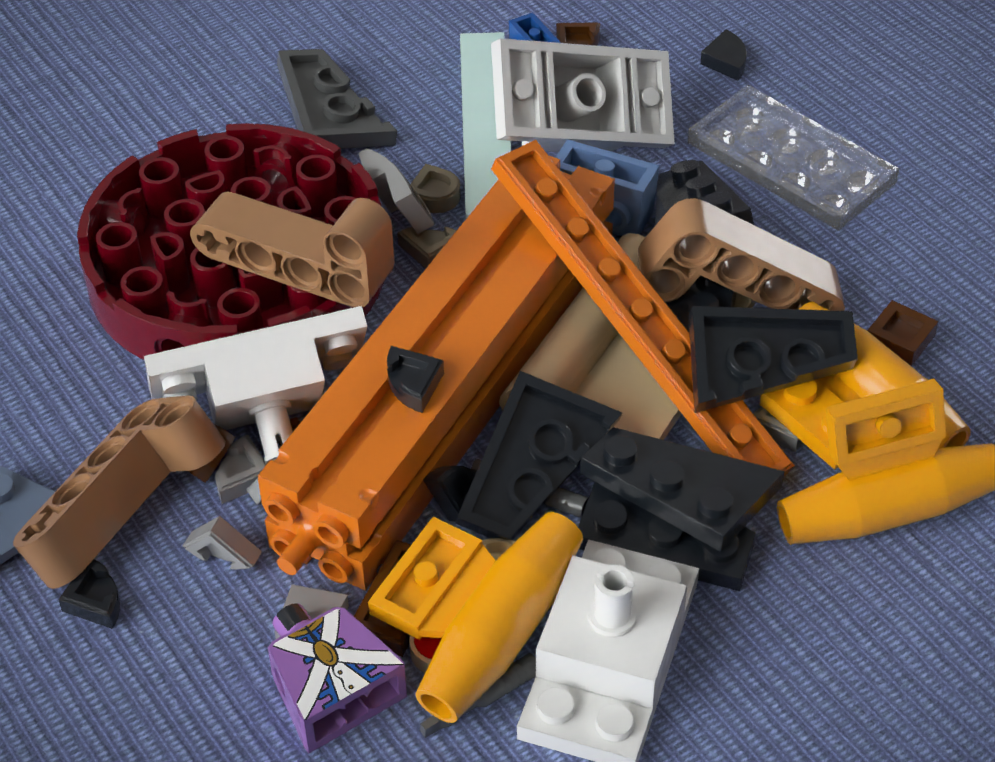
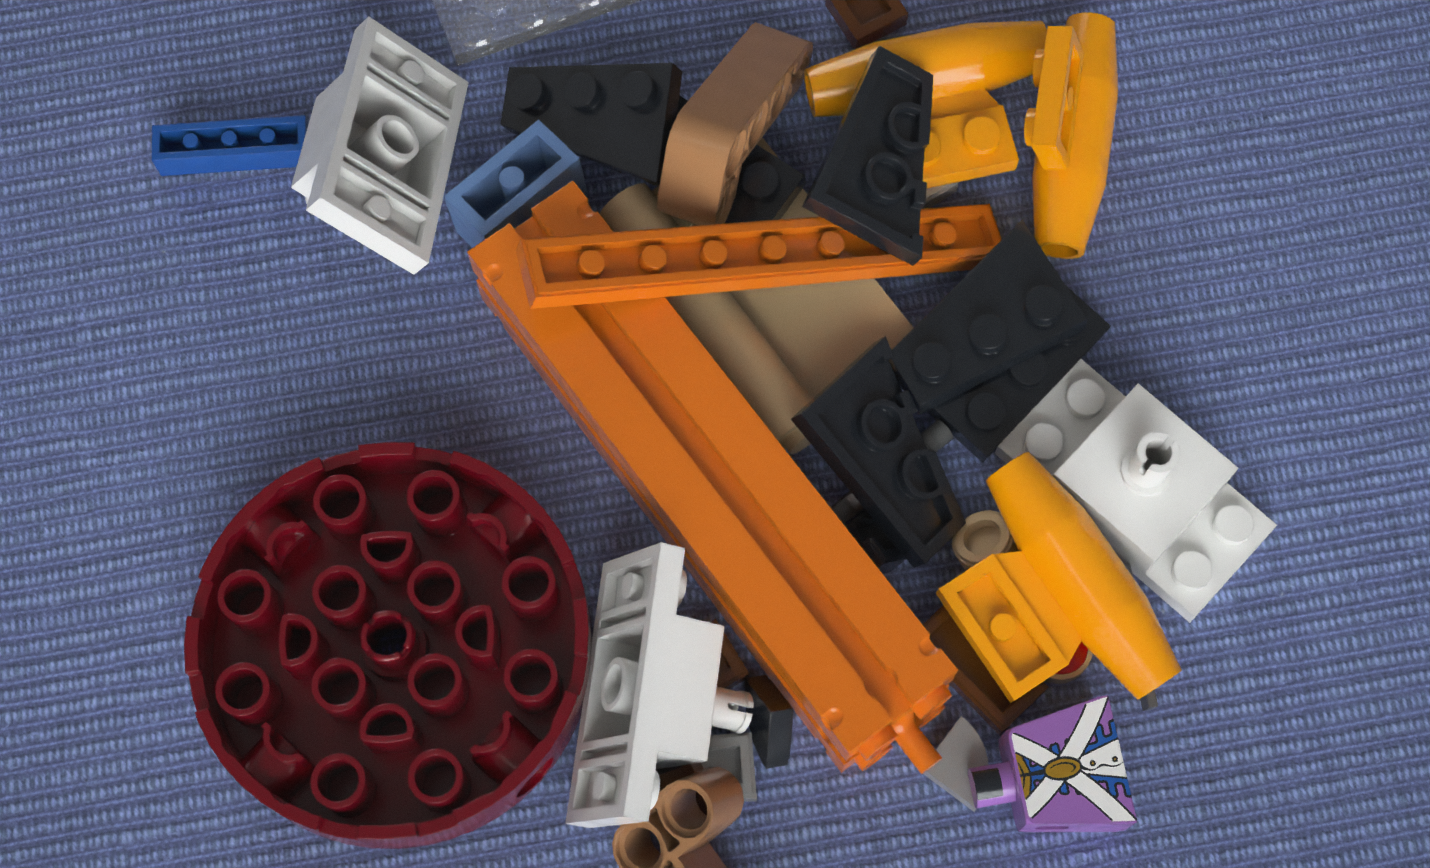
camera: 65 degrees left, 25 degrees up
light grey tile [182,516,262,570] -> none
medium nougat beam [190,192,395,307] -> none
dark grey wing [277,49,397,149] -> none
light grey slope [359,148,435,234] -> none
black tile [387,346,444,413] -> none
dark tan tile [397,227,457,269] -> none
dark tan tile [411,164,461,213] -> none
light aqua tile [460,32,511,219] -> none
reddish brown tile [556,22,600,46] -> none

